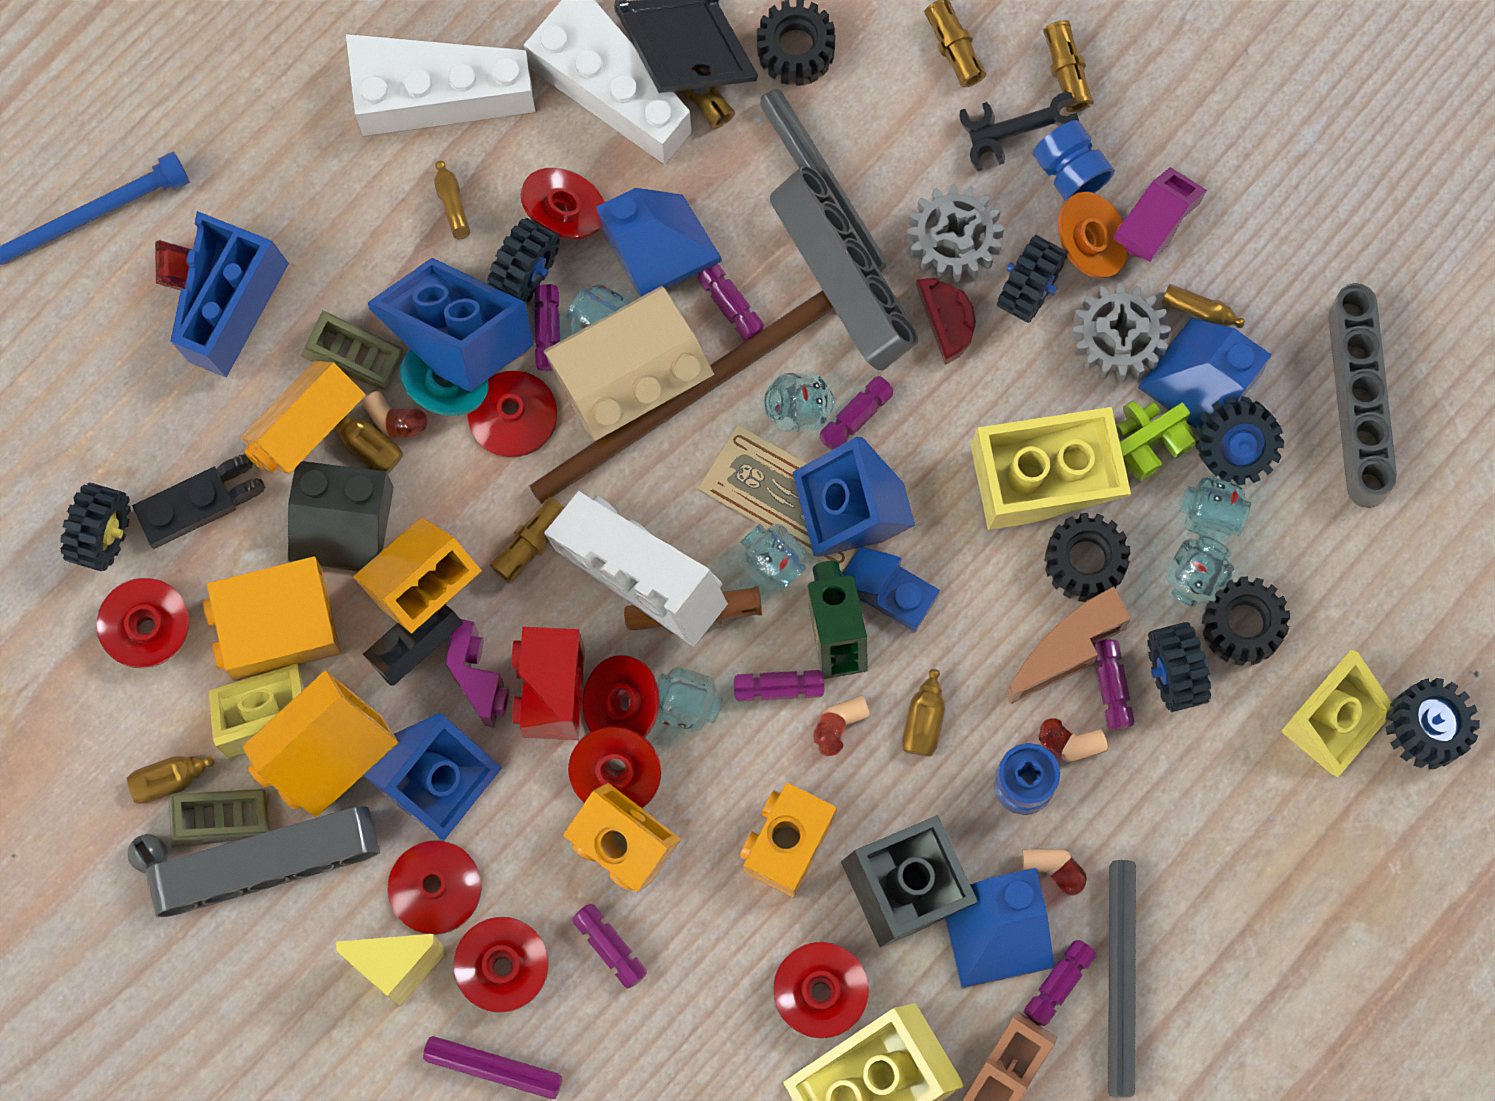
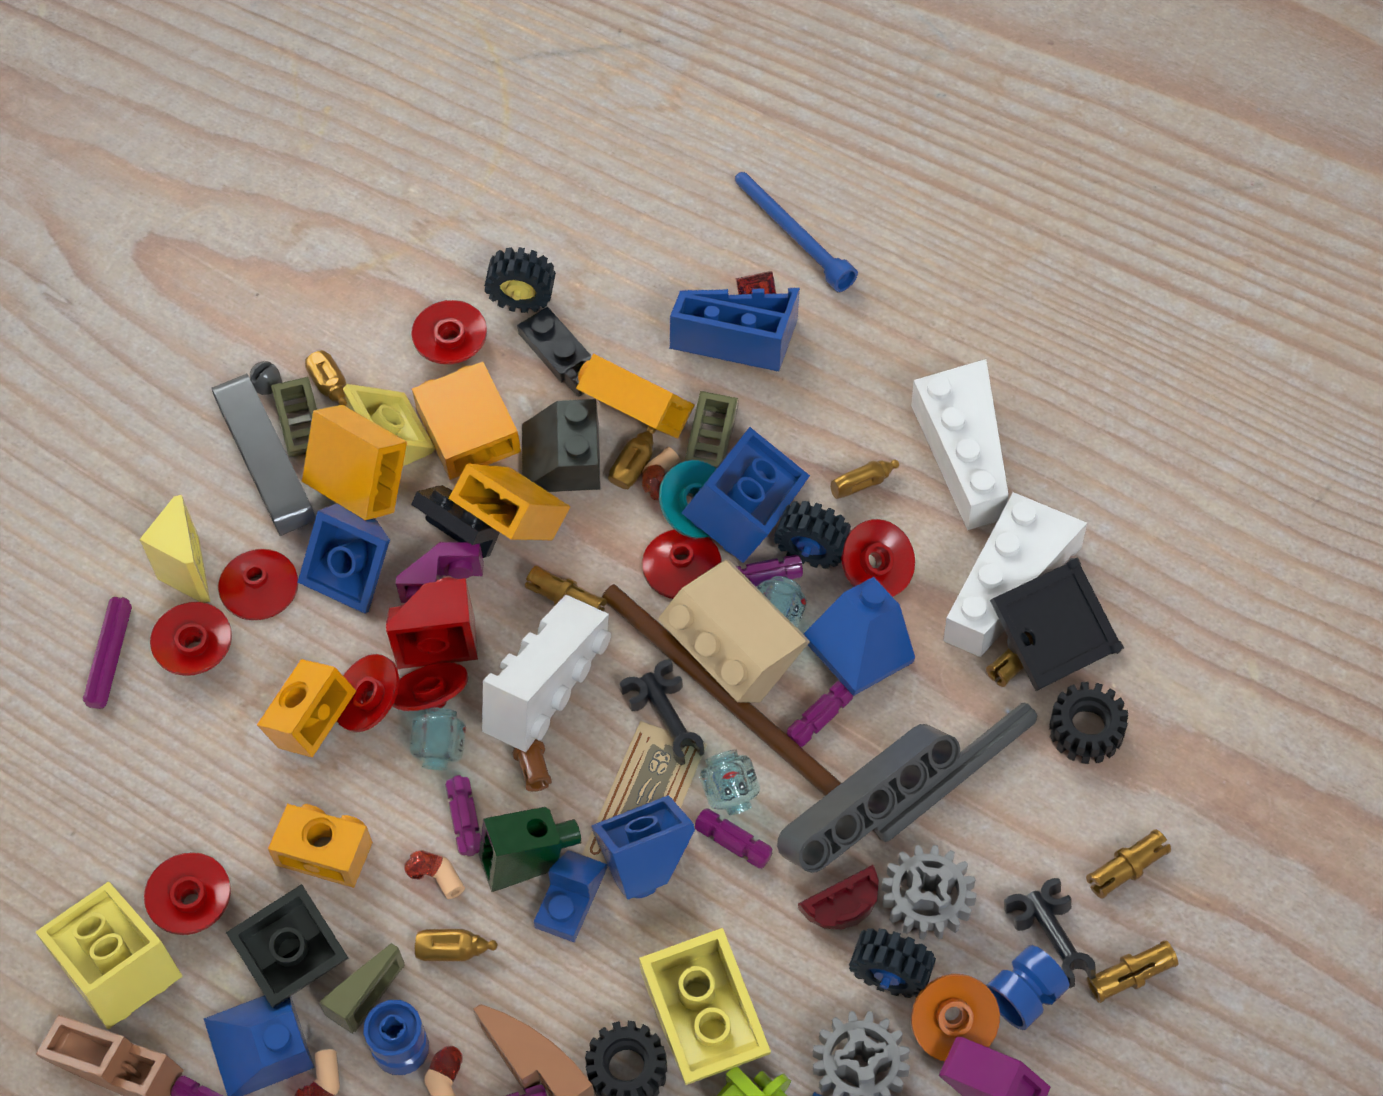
camera: 80 degrees right, 15 degrees down
magenta axle [572,904,647,989] -> none
clear light blue head [739,524,807,592] -> none
none -> olive slope [319,943,405,1034]
none -> black bar [619,659,704,765]

